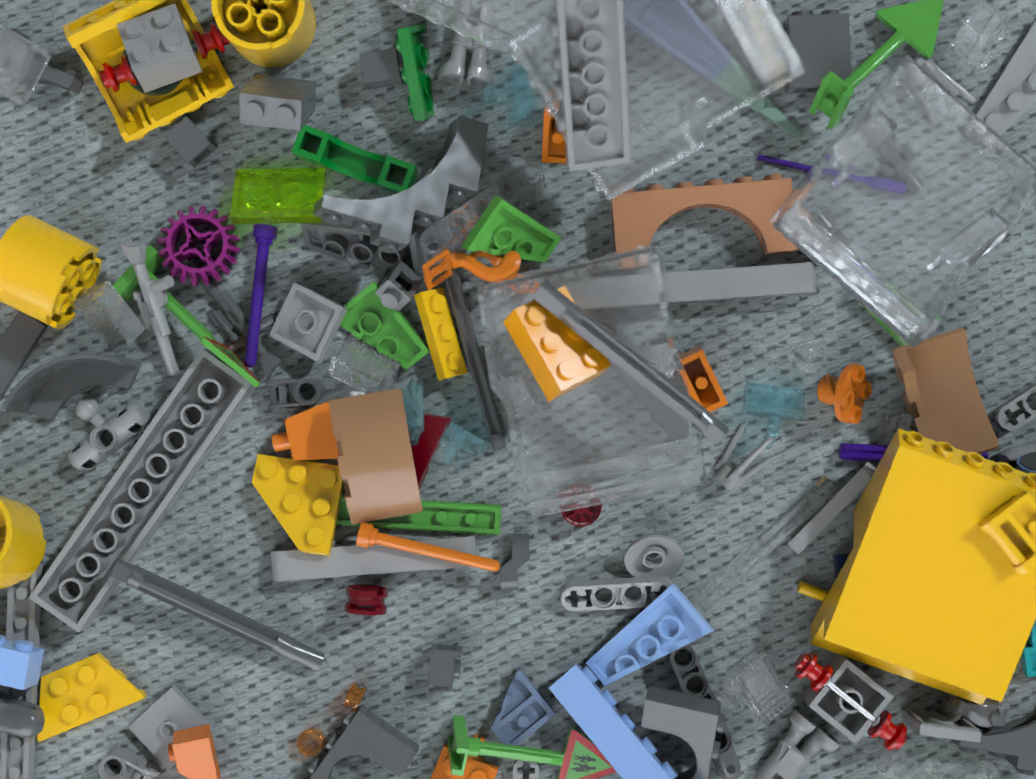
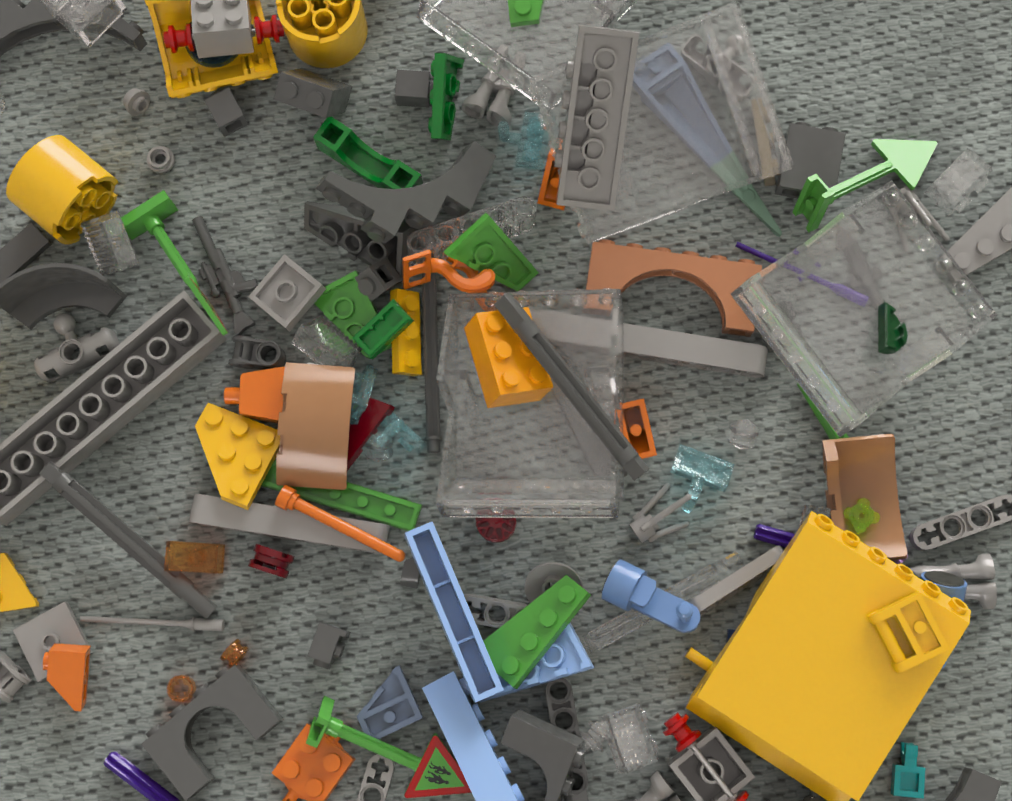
camera: 20 degrees right, 10 degrees down
light grey piece [121,242,180,376] -> none
magenta gear [157,206,241,287] -> none
clear neon green plate [230,168,327,224] -> none
dark purple piece [244,224,278,368] -> none
orange plate [817,363,872,424] -> none
none -> light grey piece [80,616,225,631]
none -> light grey plate [123,88,150,116]
none -> light grey plate [147,146,175,174]
none -> clear orange plate [164,541,225,574]
none -> green plate [352,299,414,360]
none -> light blue brick [405,521,504,703]
none -> bright green wing [483,575,591,689]
none -> medium blue piece [602,559,700,633]
none -> clear neon green plate [844,498,880,533]
none -> dark green tile [878,302,908,355]

